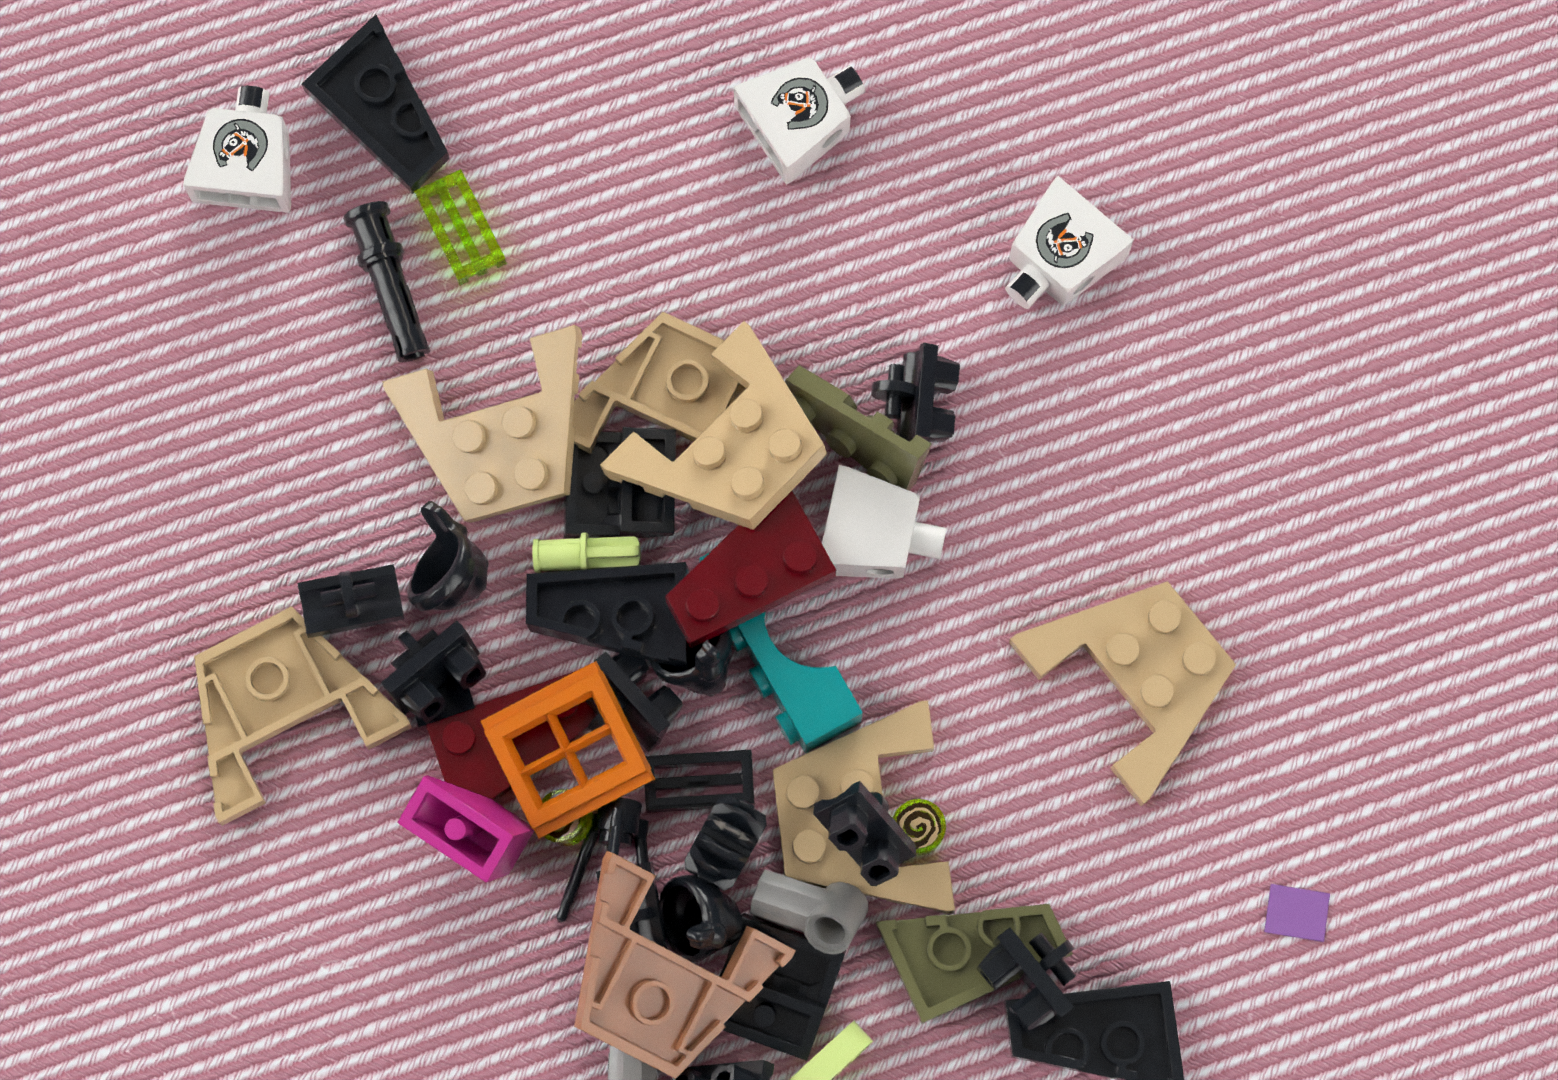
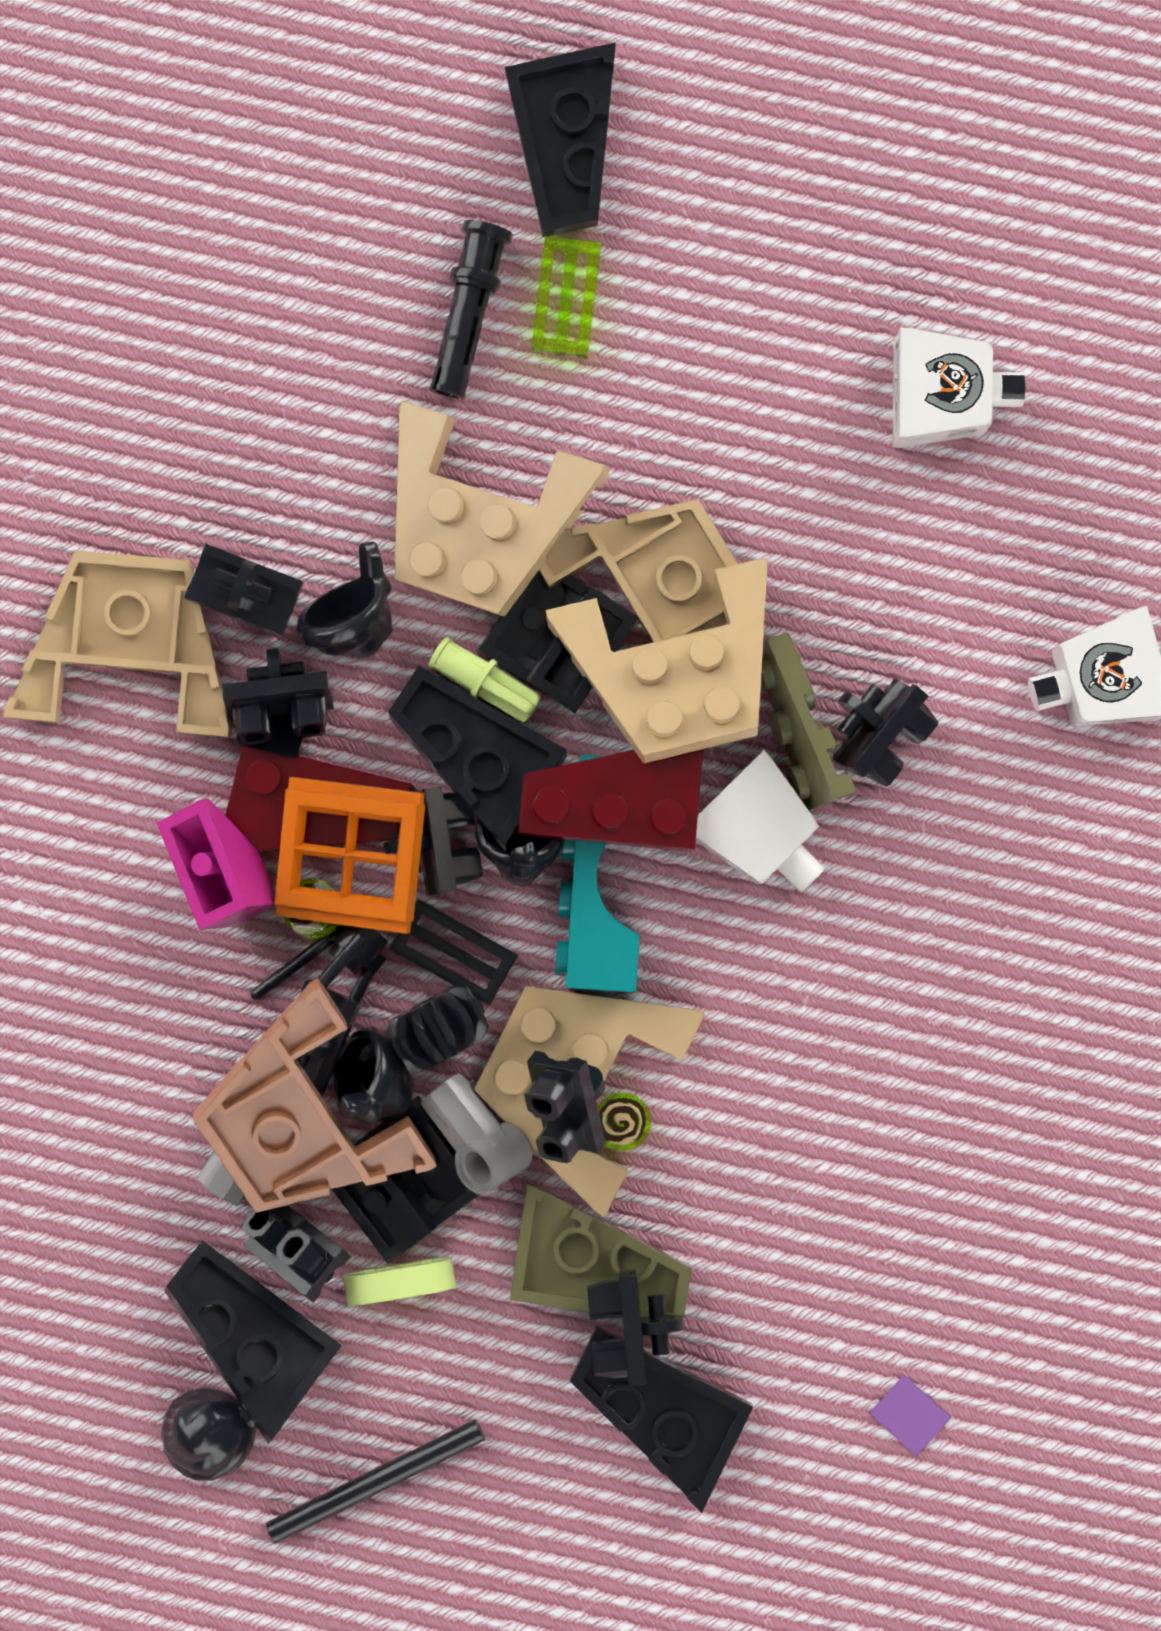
camera: 35 degrees right, 10 degrees up
white torso [183,85,291,213] -> none
tan wing [1009,581,1236,806] -> none

